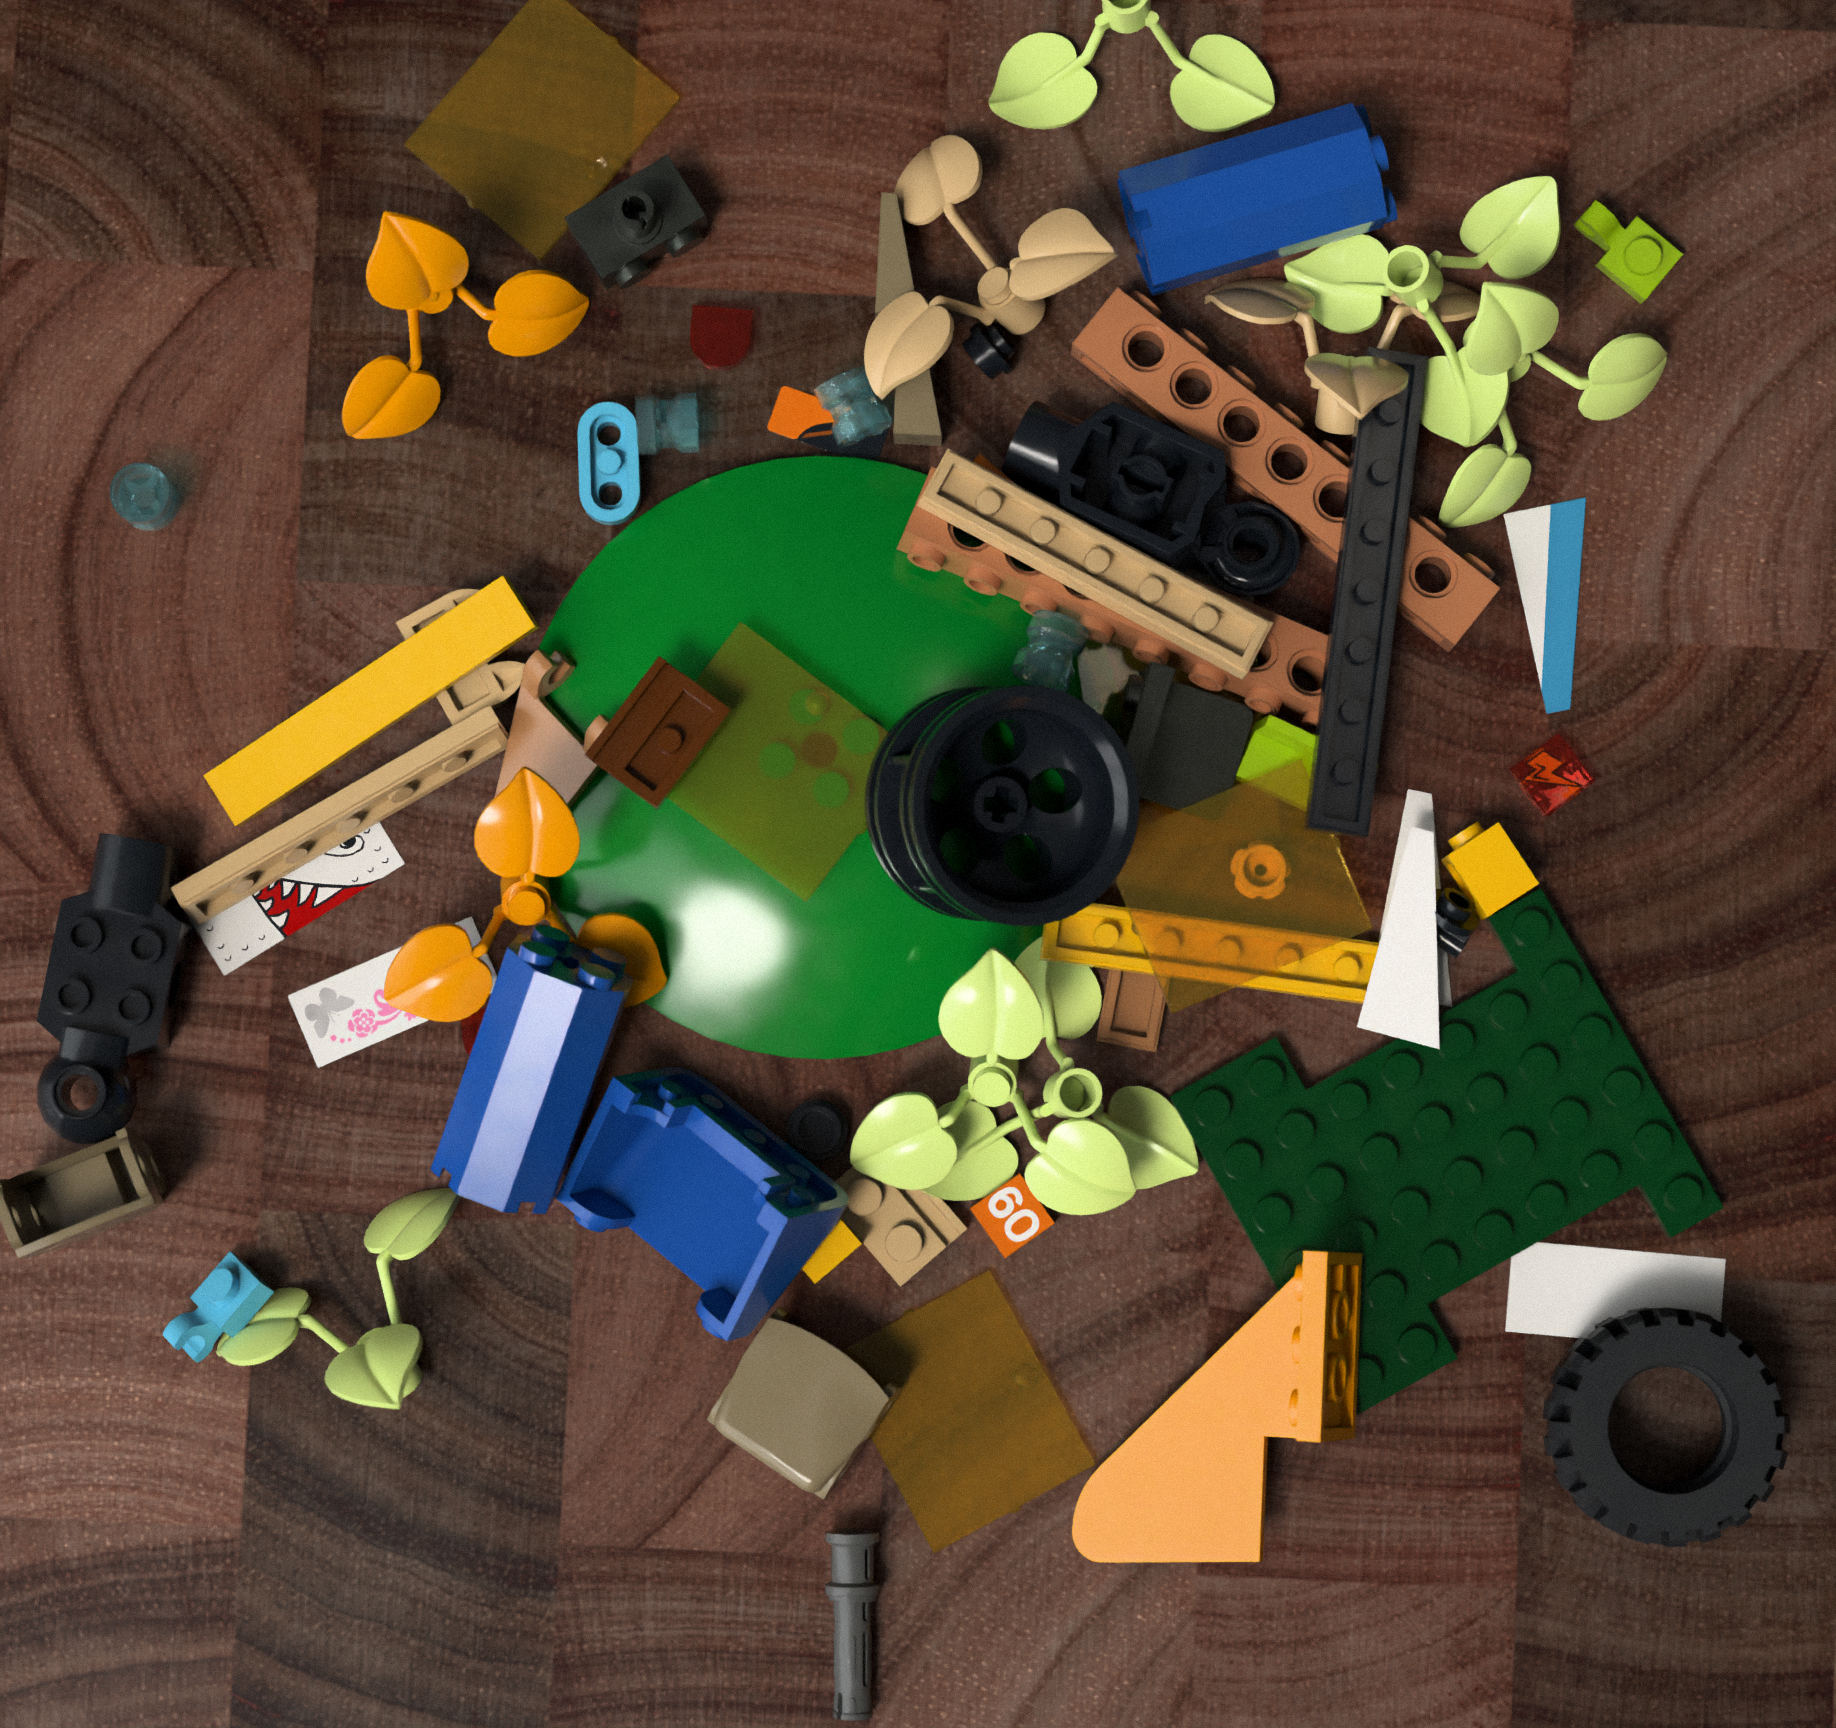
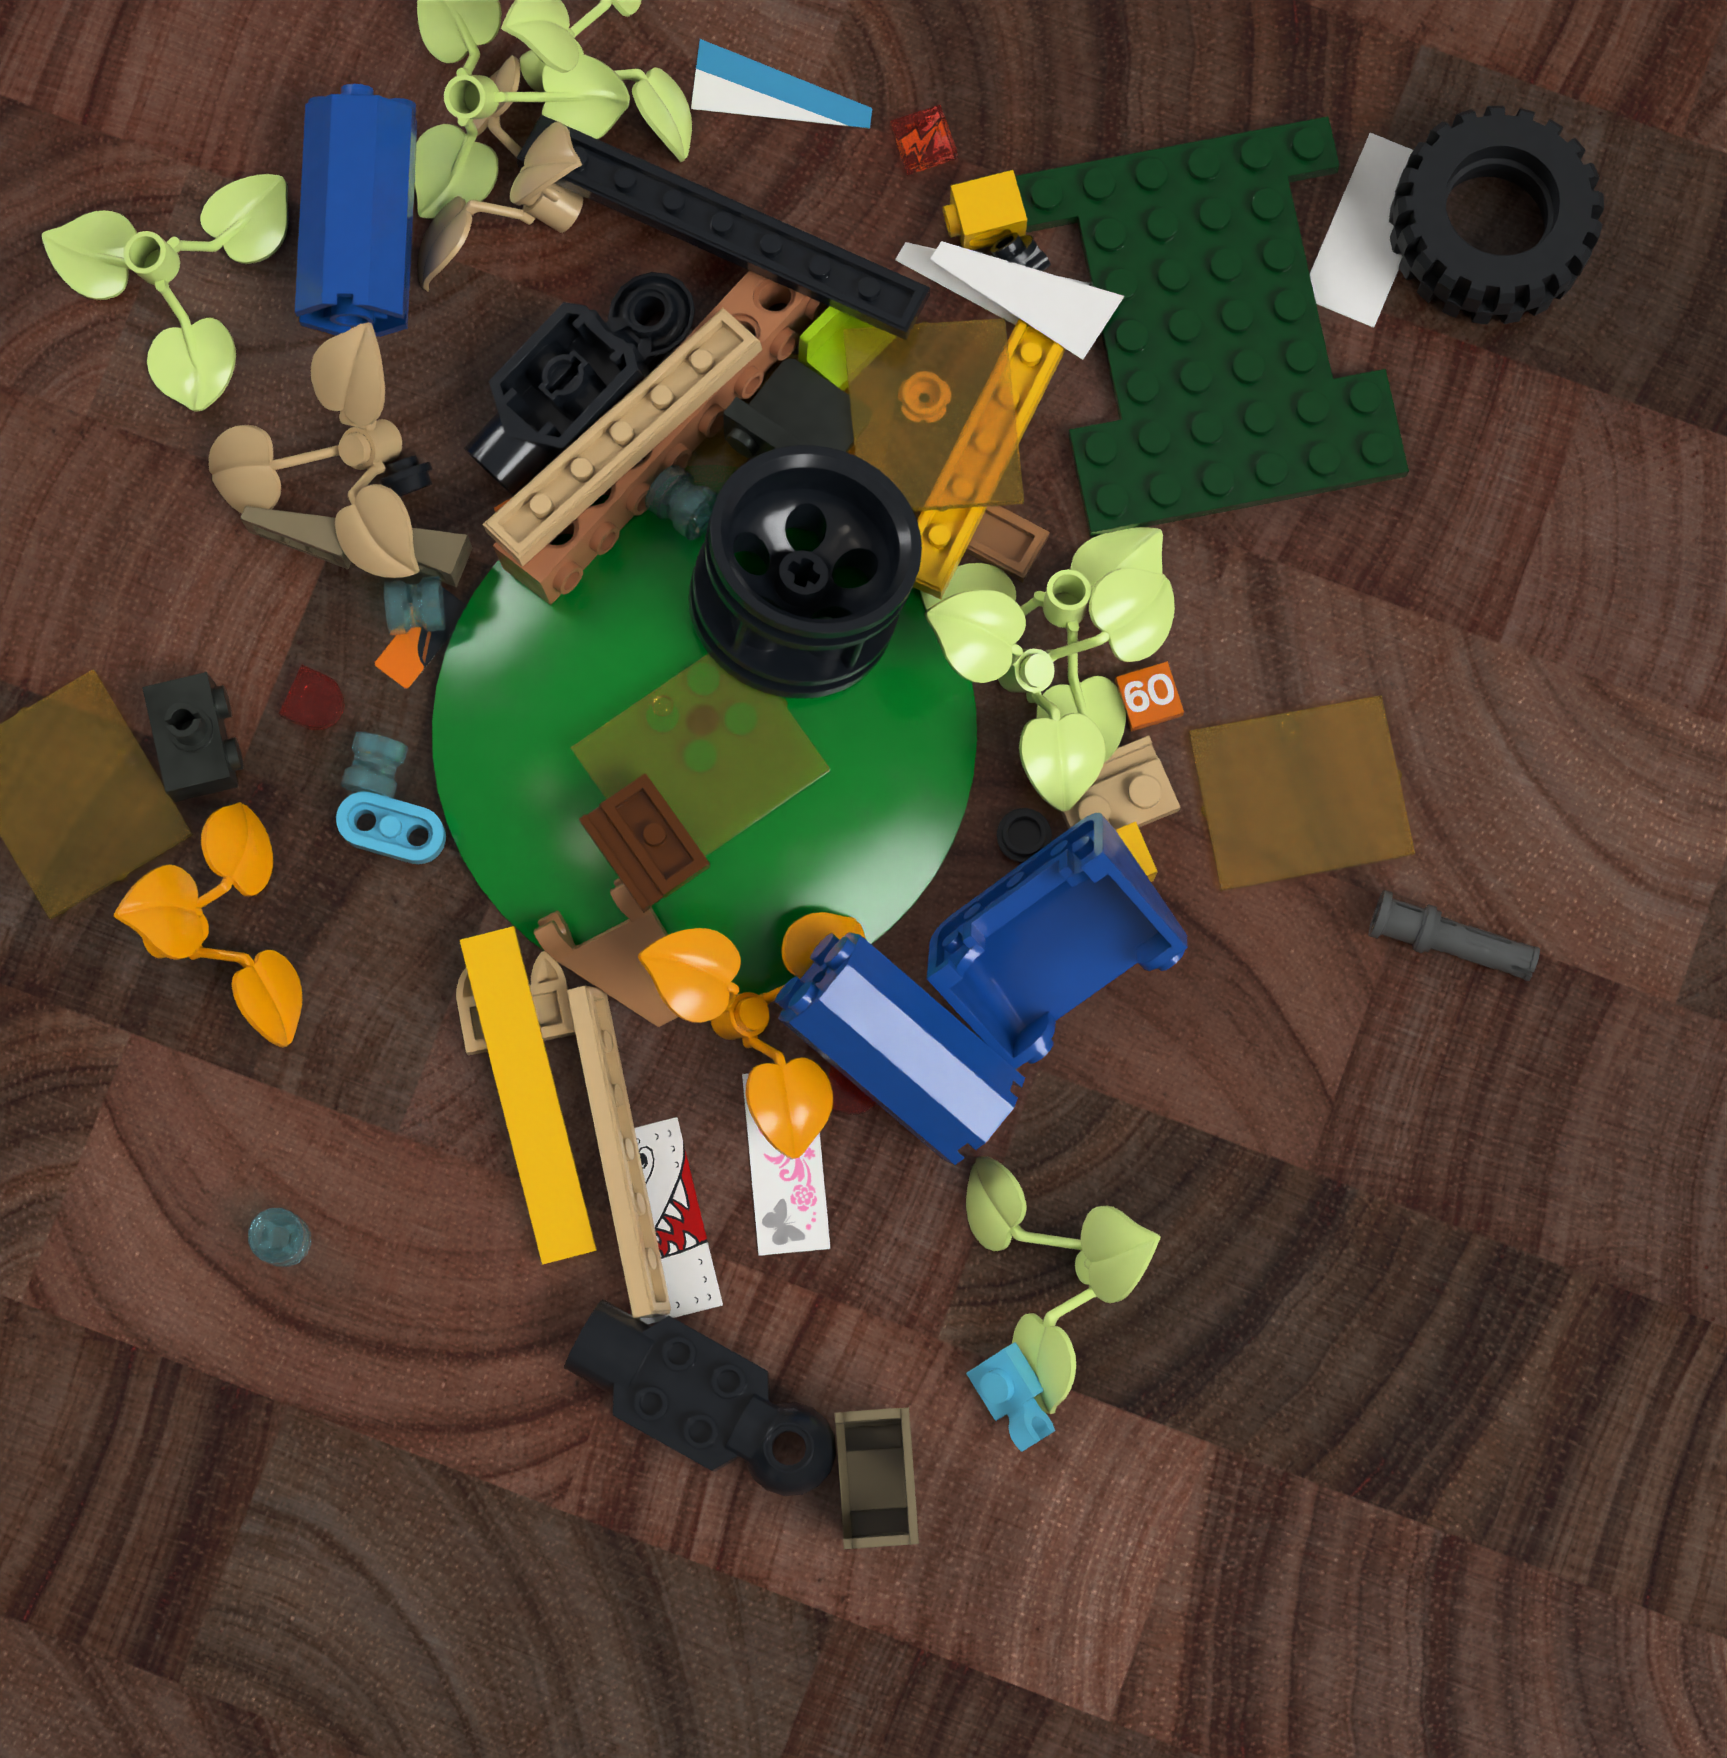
camera: 75 degrees left, 5 degrees down
dark tan piece [707,1307,903,1501] -> none
nougat brick [1071,287,1500,653] -> none
light orange piece [1072,1251,1362,1563] -> none

